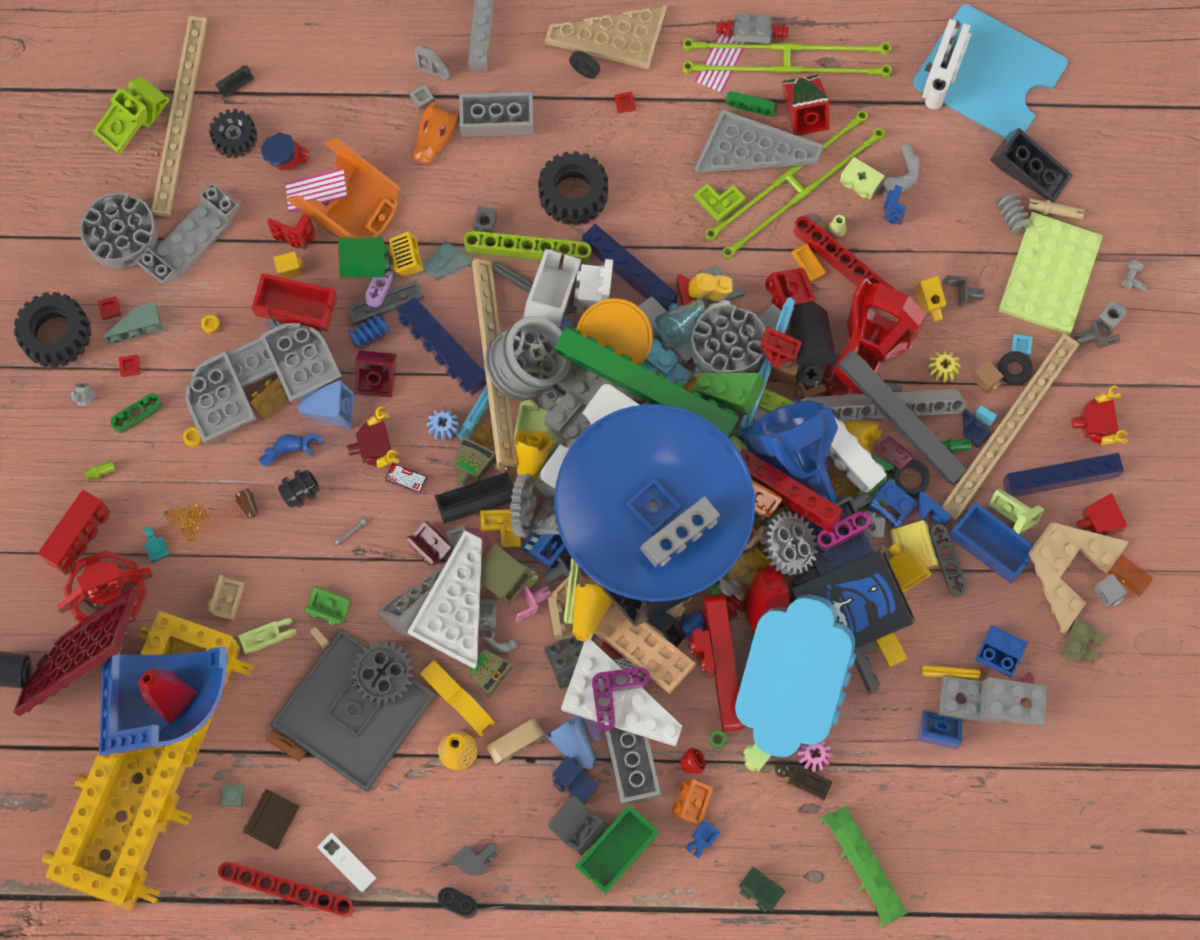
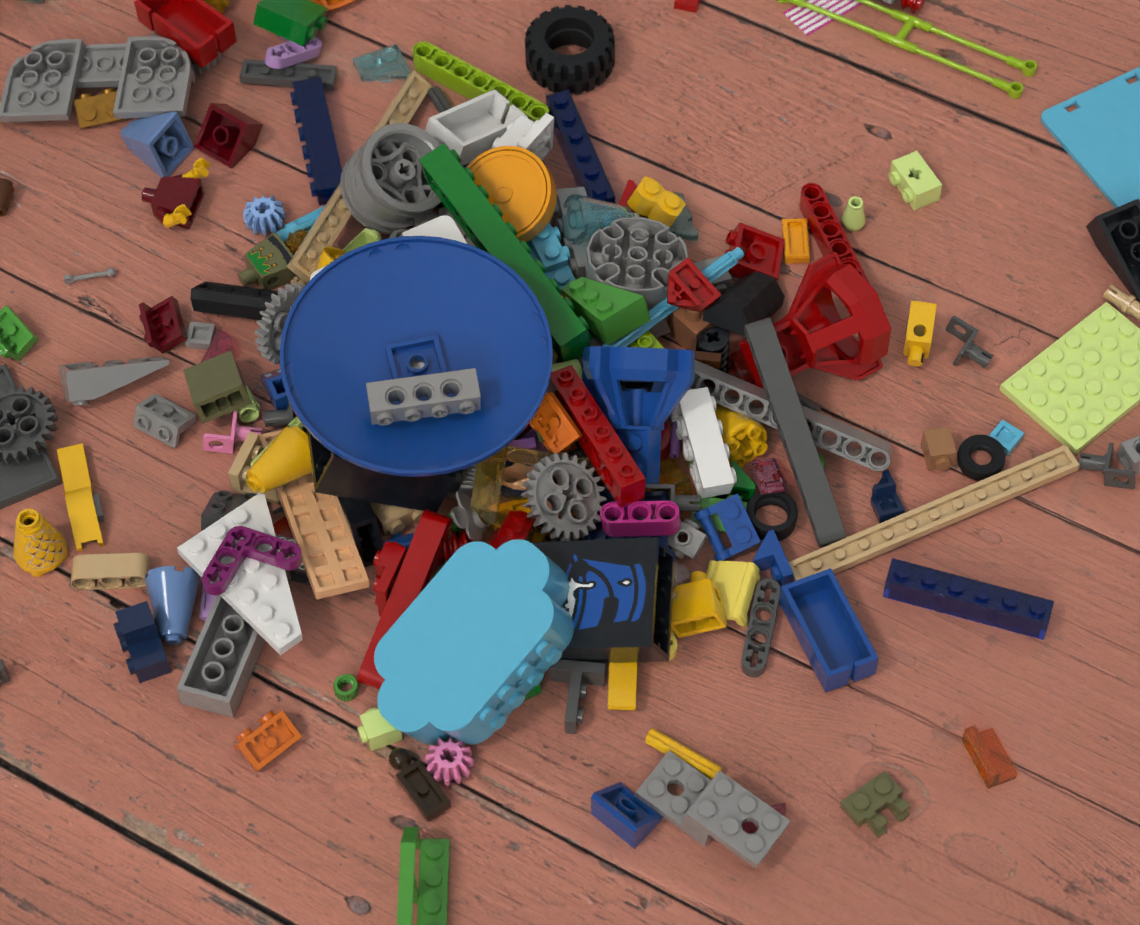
camera: 30 degrees right, 15 degrees down
yellow tile [201,314,221,334] -> none
blue piece [259,434,324,467] -> none
black piece [278,469,320,508] -> none
blue piece [347,313,390,349] -> none
tile [385,463,428,495] -> none
yellow brick [388,232,424,278] -> none
white wing [407,531,482,669] -> none
torso [467,650,513,698] -> none
dark grey brick [474,206,497,233] -> none
yellow plate [480,510,521,549] -> none
light grey piece [482,630,517,653] -> none
dark grey bracket [548,795,608,856] -> none
green piece [575,805,660,896] -> none
red cone [680,747,706,774] -> none
blue plate [686,819,720,858] -> none
lime plate [693,183,746,222] -> none
light grey wing [694,110,824,173] -> none
lime bar [705,110,885,260] -> none
green beam [725,91,778,117] -> none
clear green brick [738,867,786,913] -> none
red slope [783,74,829,136] -> none
light grey piece [882,143,920,199] -> none
blue bracket [884,185,907,225] -> none
white hinge [922,19,971,109] -> none
light yellow gear [928,350,961,383] -> none
green pin [940,438,971,454] -> none
medium azure tile [975,405,997,427] -> none
blue slope [975,625,1028,678] -> none
yellowish green bracket [989,488,1044,534] -> none
light grey piece [995,193,1031,235] -> none
tan wing [1029,523,1129,633] -> none
red torso [1071,386,1128,446] -> none
red torso [1076,493,1128,535] -> none
light grey brick [1093,574,1127,608] -> none

